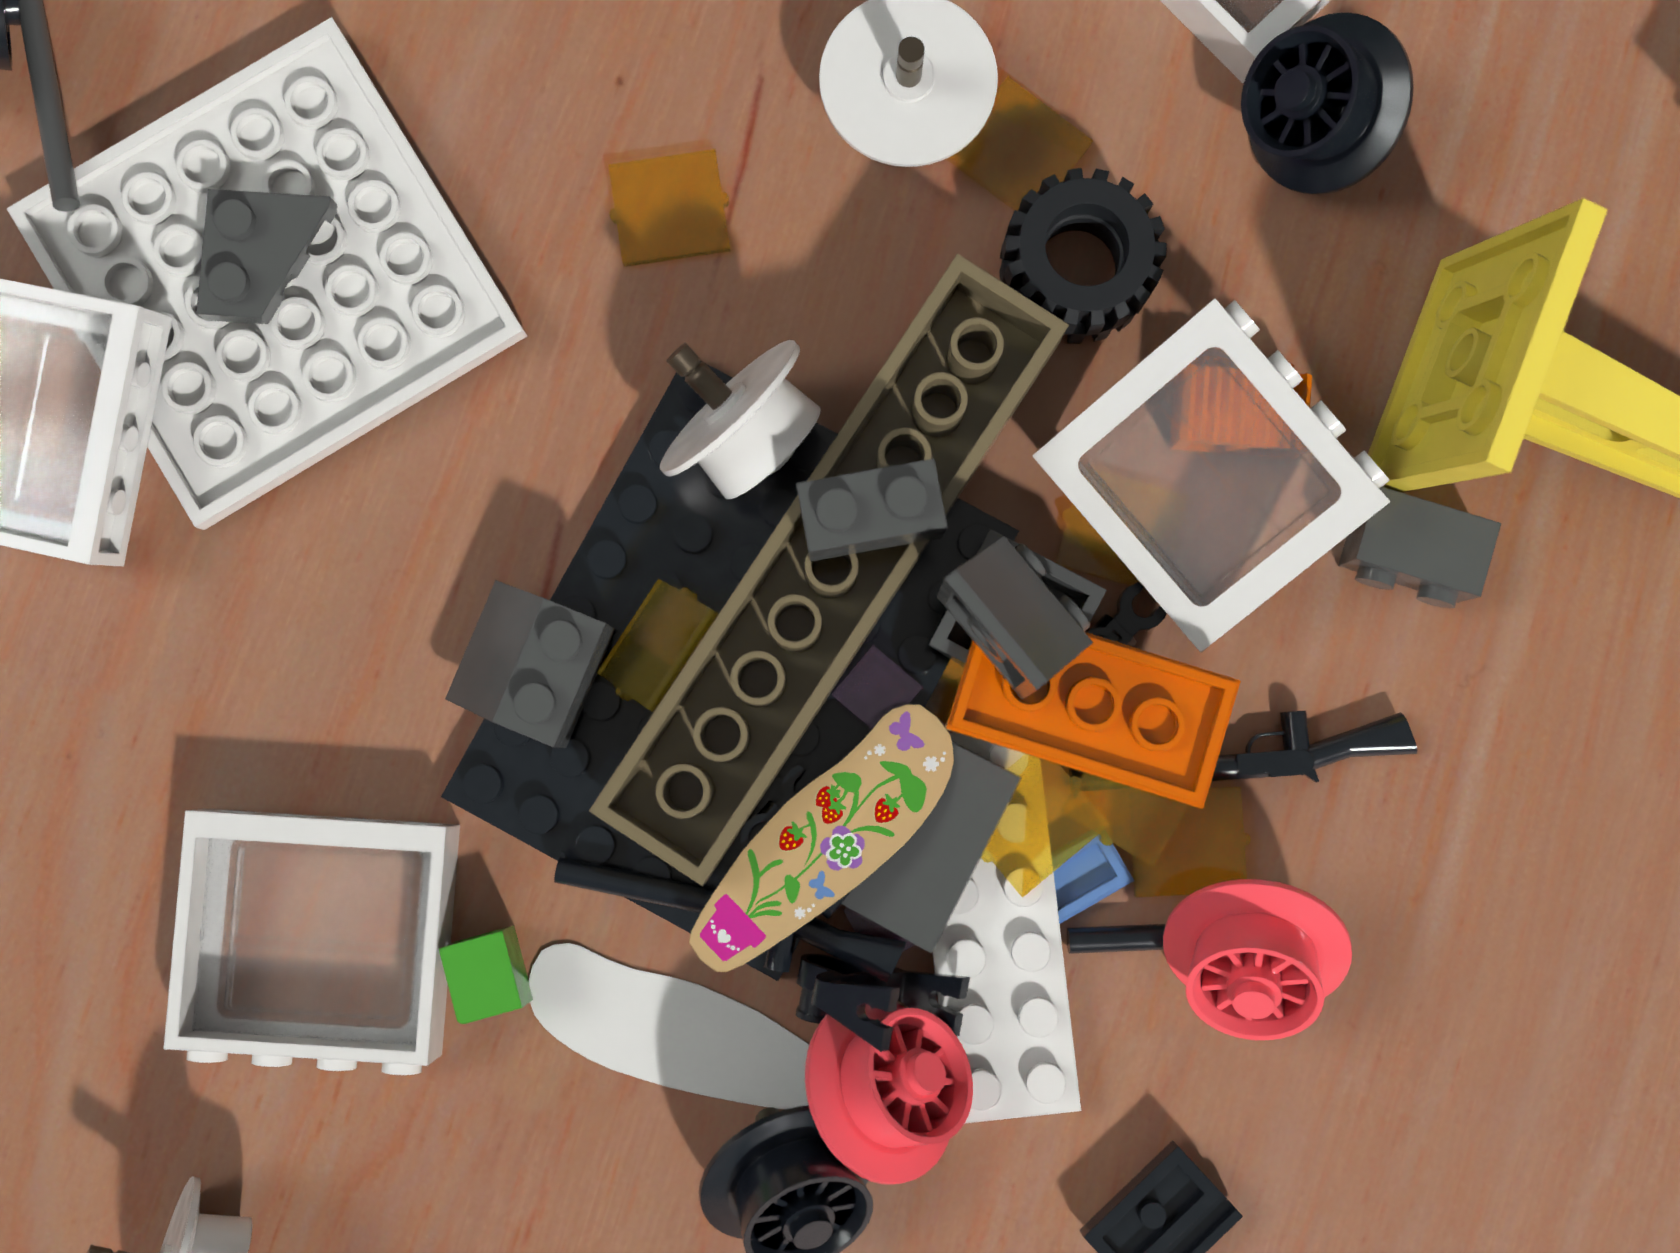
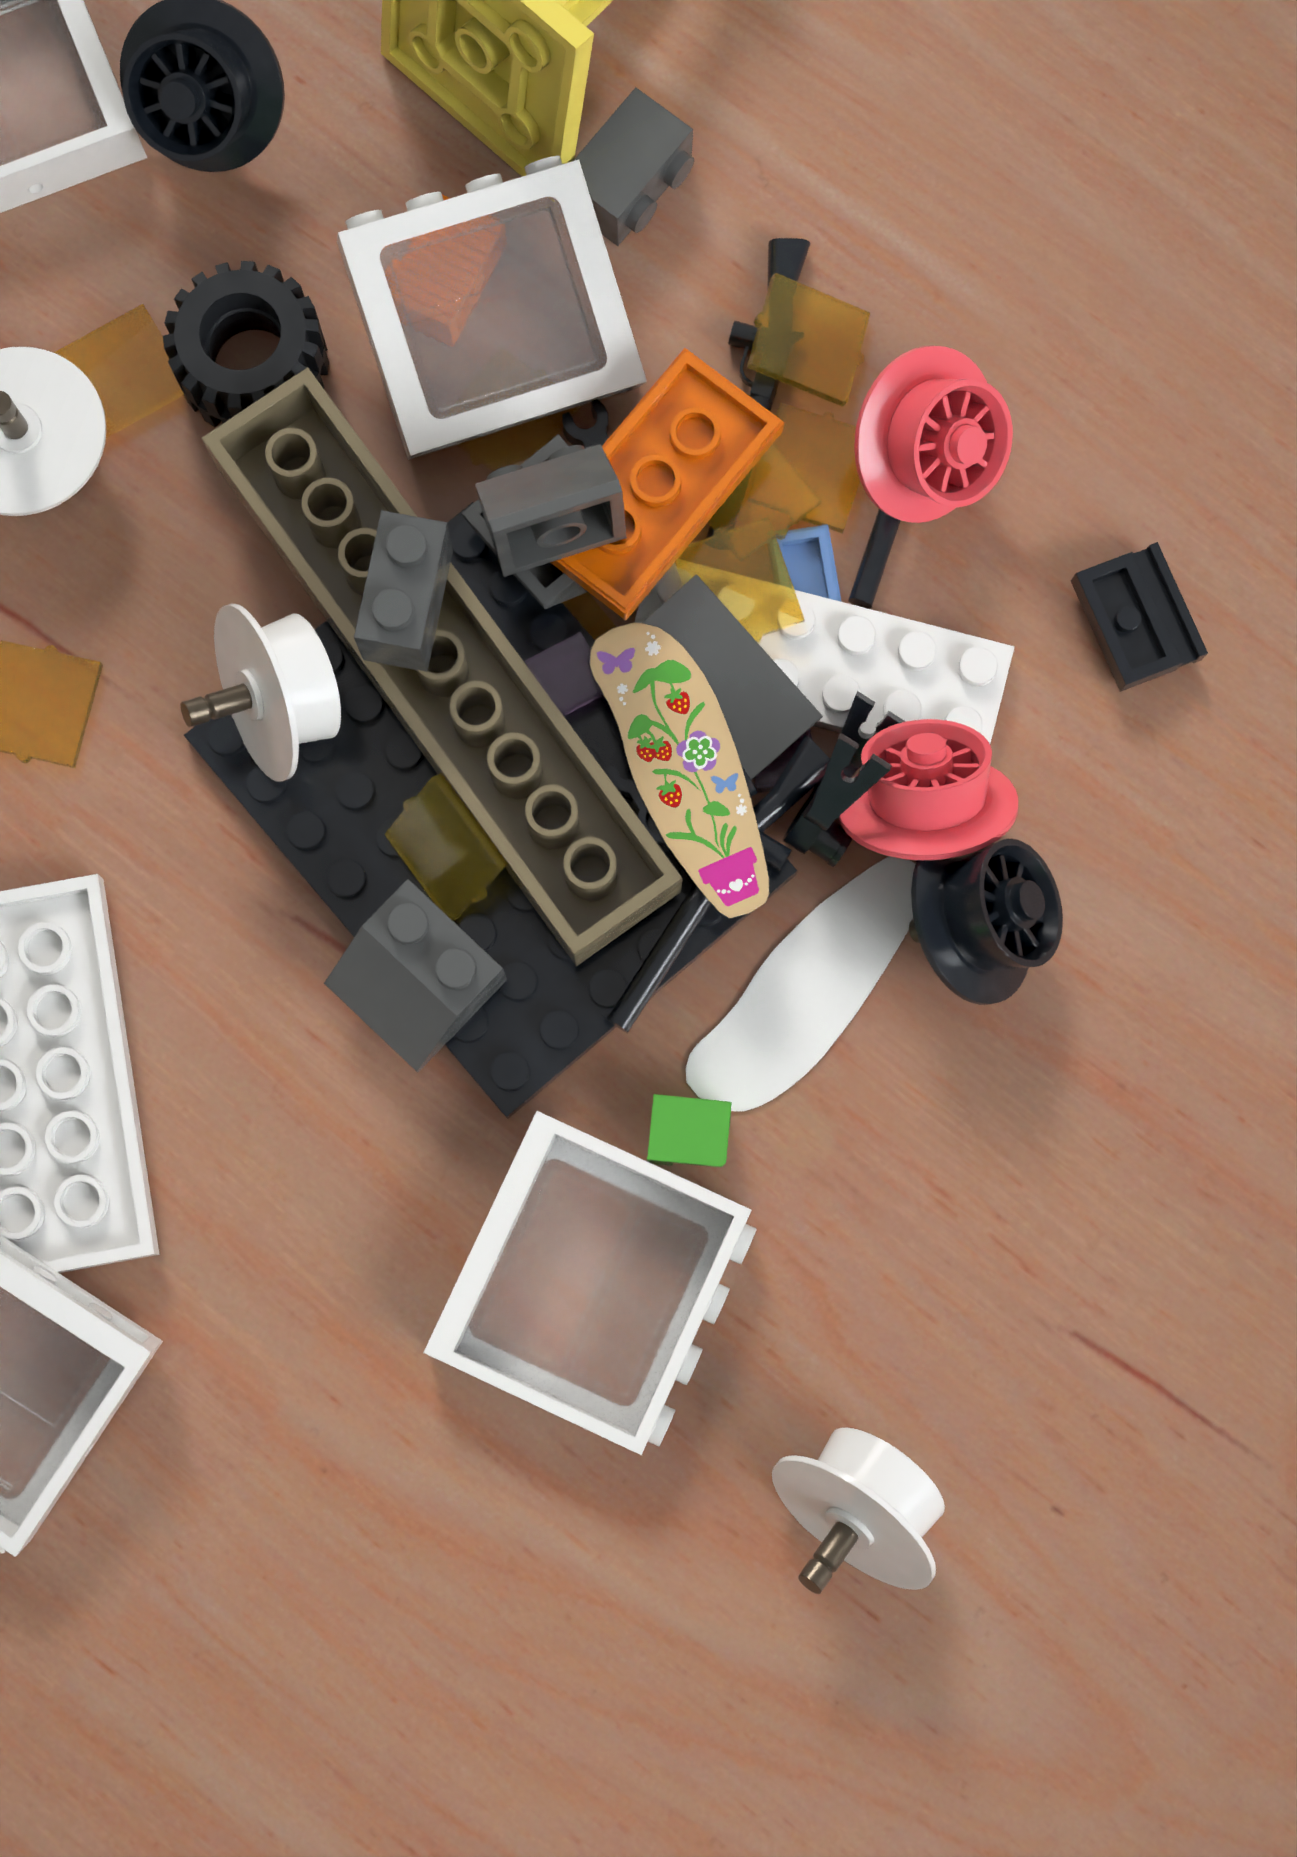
camera: 70 degrees left, 5 degrees down
none -> clear yellow piece [747,273,870,407]

